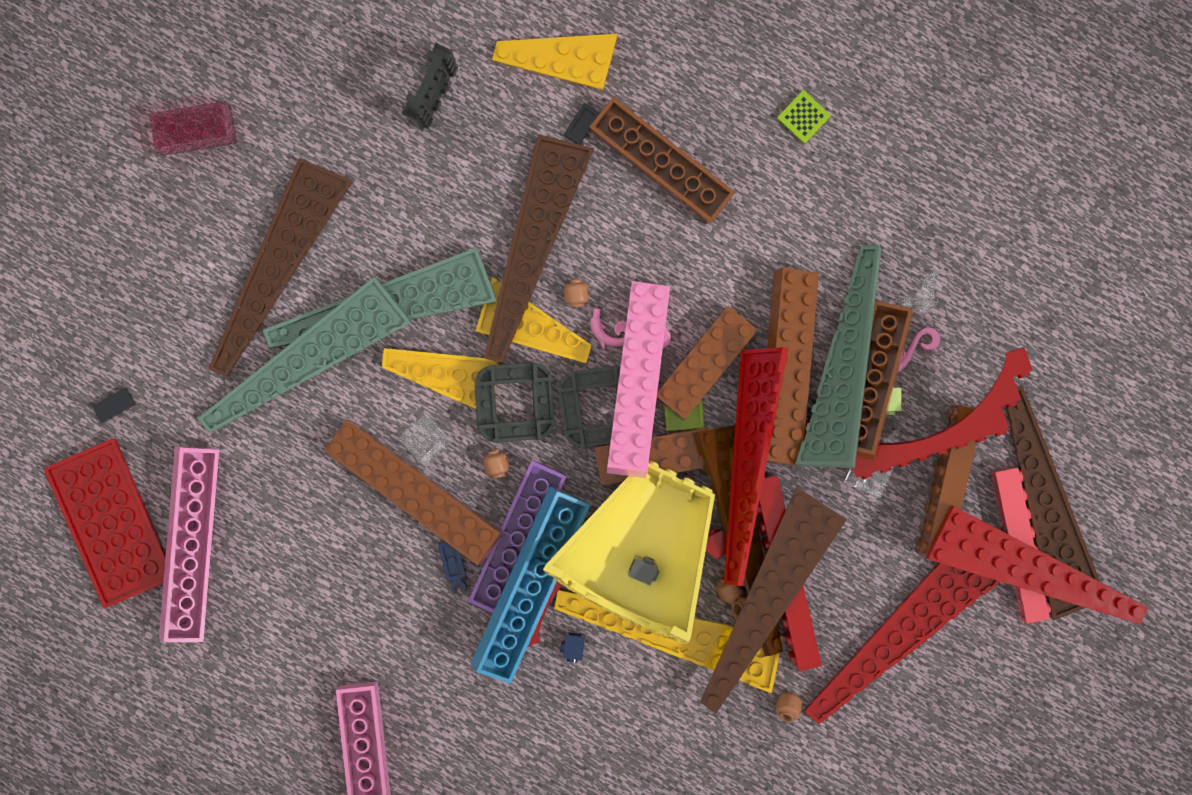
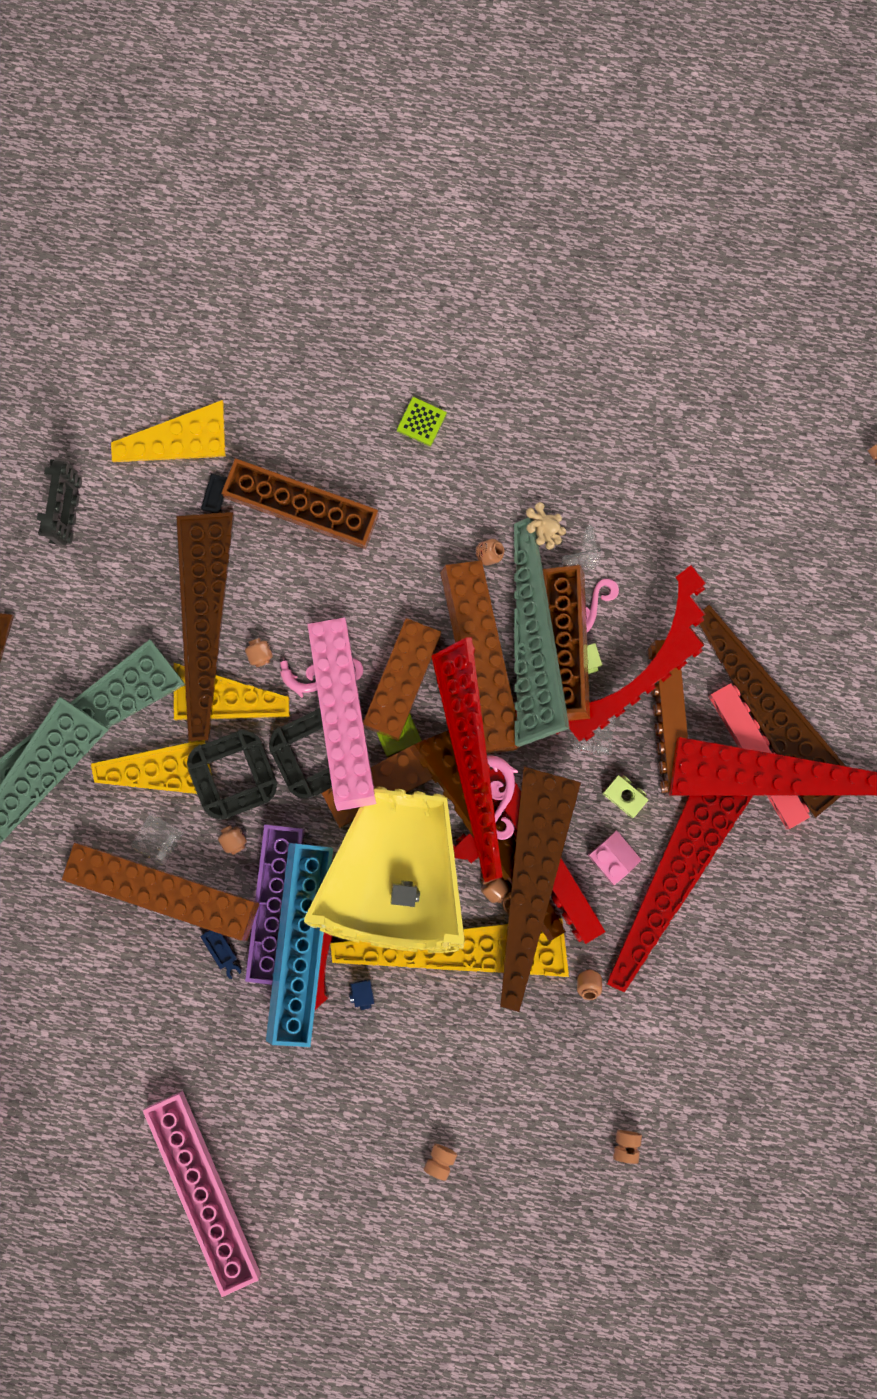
camera: 20 degrees left, 5 degrees down
none -> nougat head [476,539,504,565]
none -> bright pink plant [487,755,518,840]
none -> tan animal [526,502,566,550]
none -> bright pink slope [588,830,641,885]
none -> yellowish green brick [602,775,648,818]

